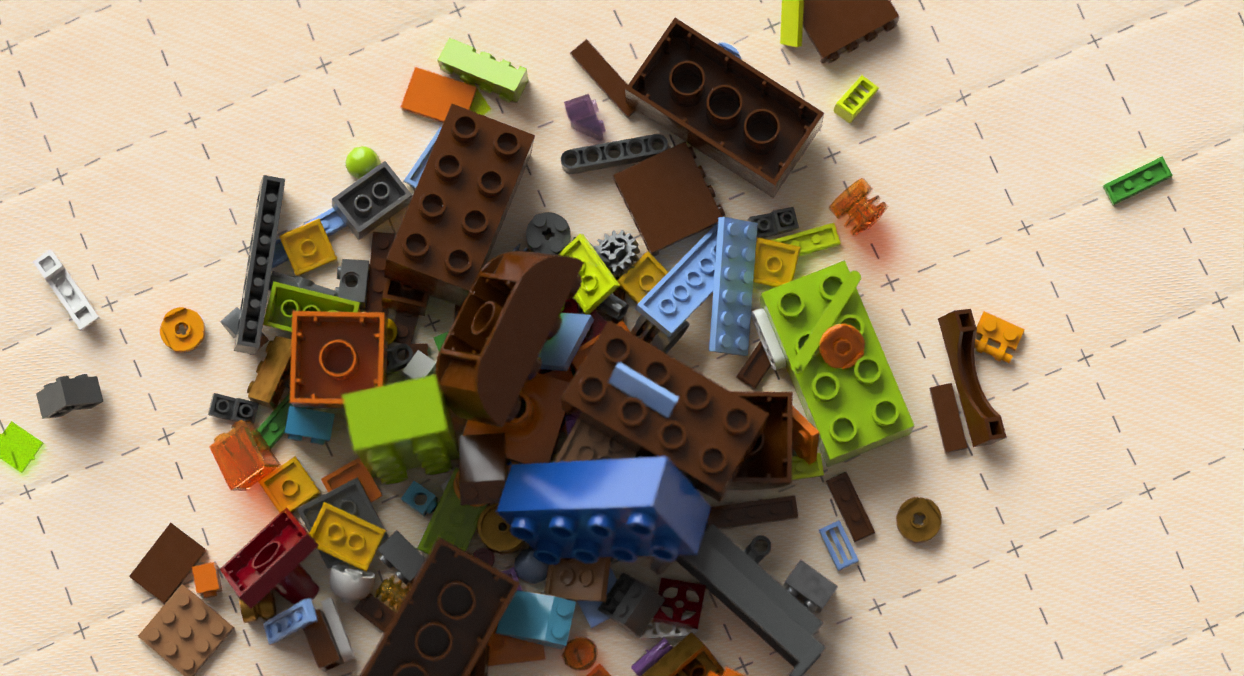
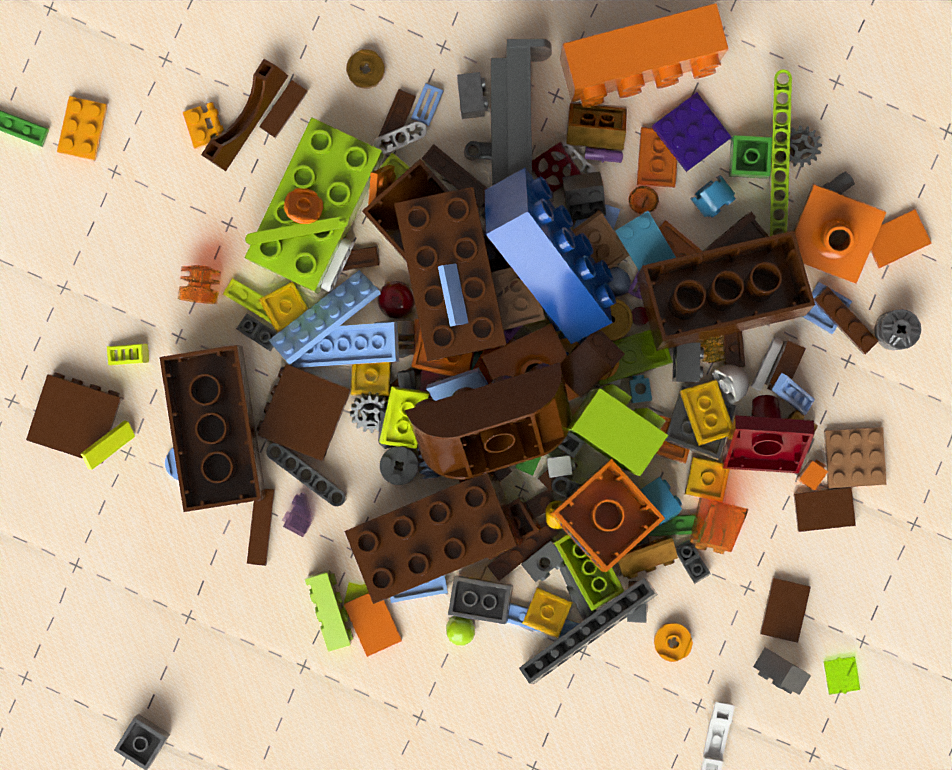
camera: 135 degrees left, 10 degrees up
none -> light orange plate [57,96,108,161]
none -> white beam [373,122,427,154]
none -> dark red cylinder [377,281,415,319]
none -> reddish brown tile [760,577,811,643]

